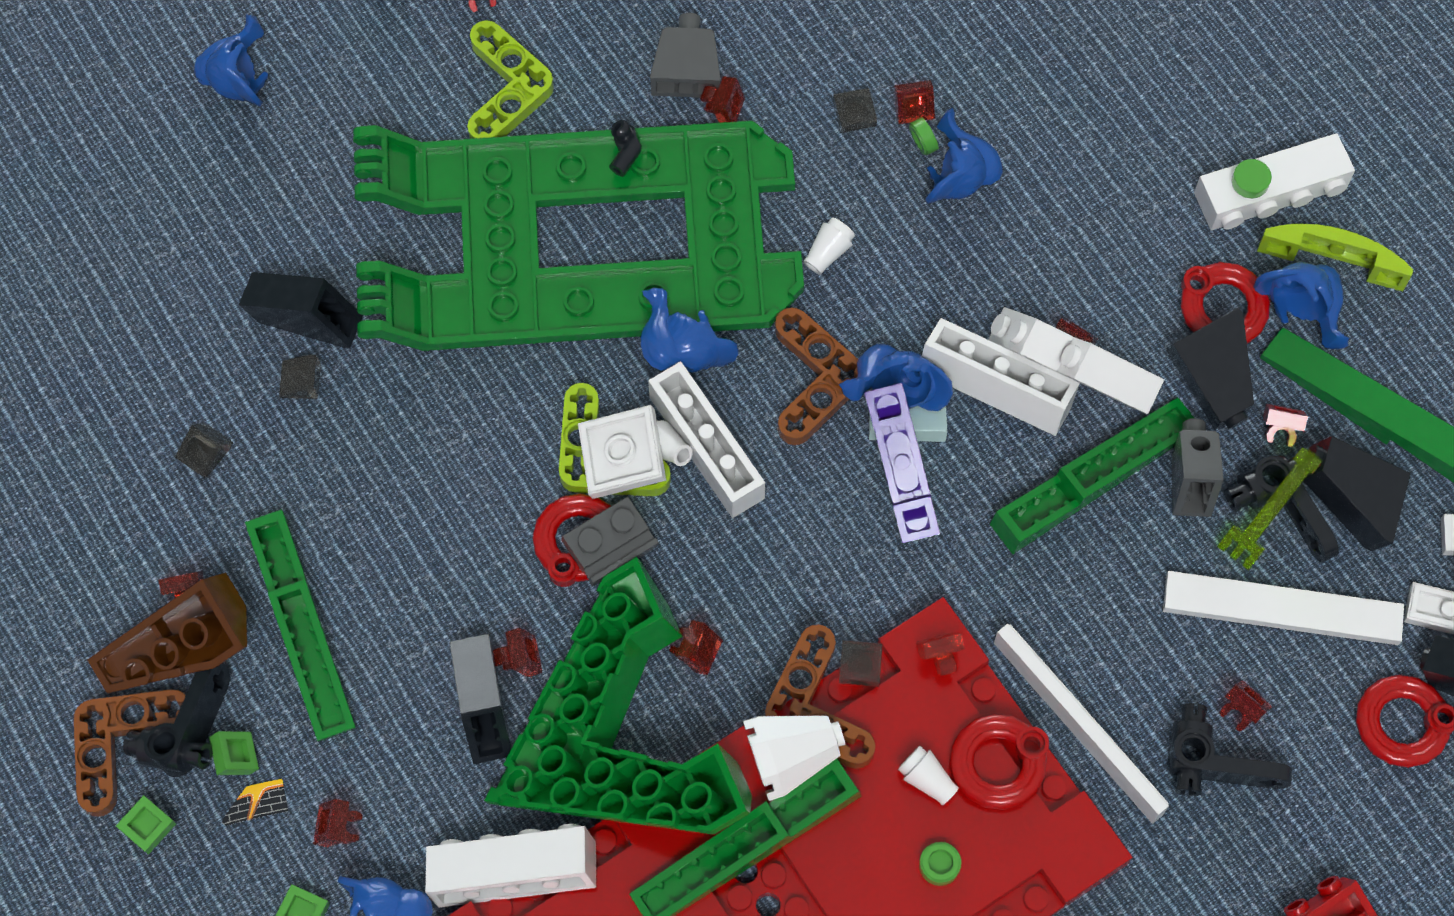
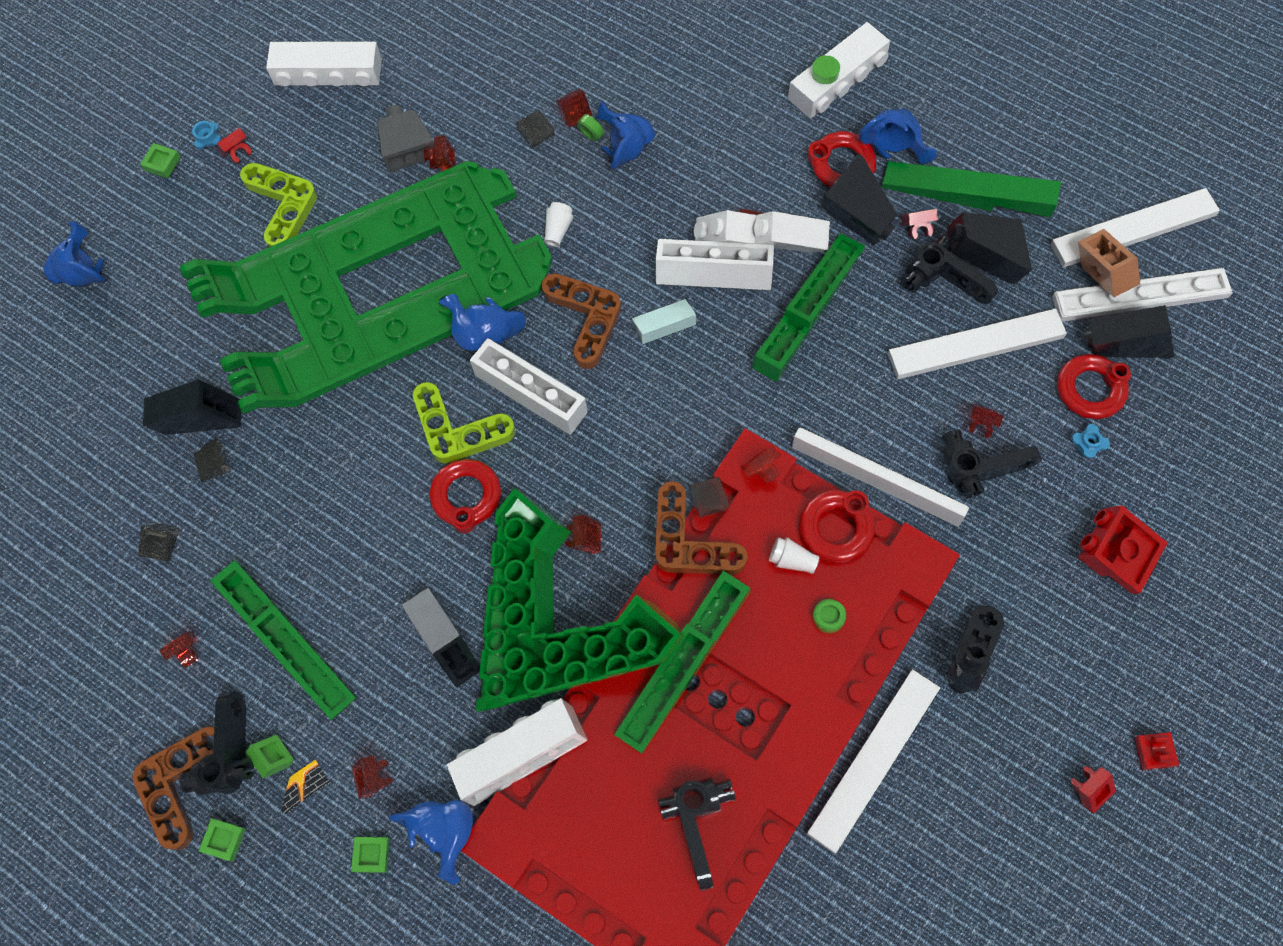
camera: 20 degrees left, 0 degrees up
reddish brown wedge [87,572,247,694] -> none
clear red tile [493,627,543,677] -> none
dark grey plate [561,497,659,587] -> none
white tile [578,405,666,499] -> none
black arm [609,120,642,177] -> none
white cone [657,420,693,466] -> none
white cone [743,716,846,801] -> none
blue piece [839,344,953,411] -> none
slope [864,383,940,543] -> none
dark grey torso [1172,418,1223,517] -> none
clear neon green hinge [1217,447,1323,571] -> none
lime slope [1257,224,1413,292] -> none
none -> dark azure plate [1072,424,1110,458]

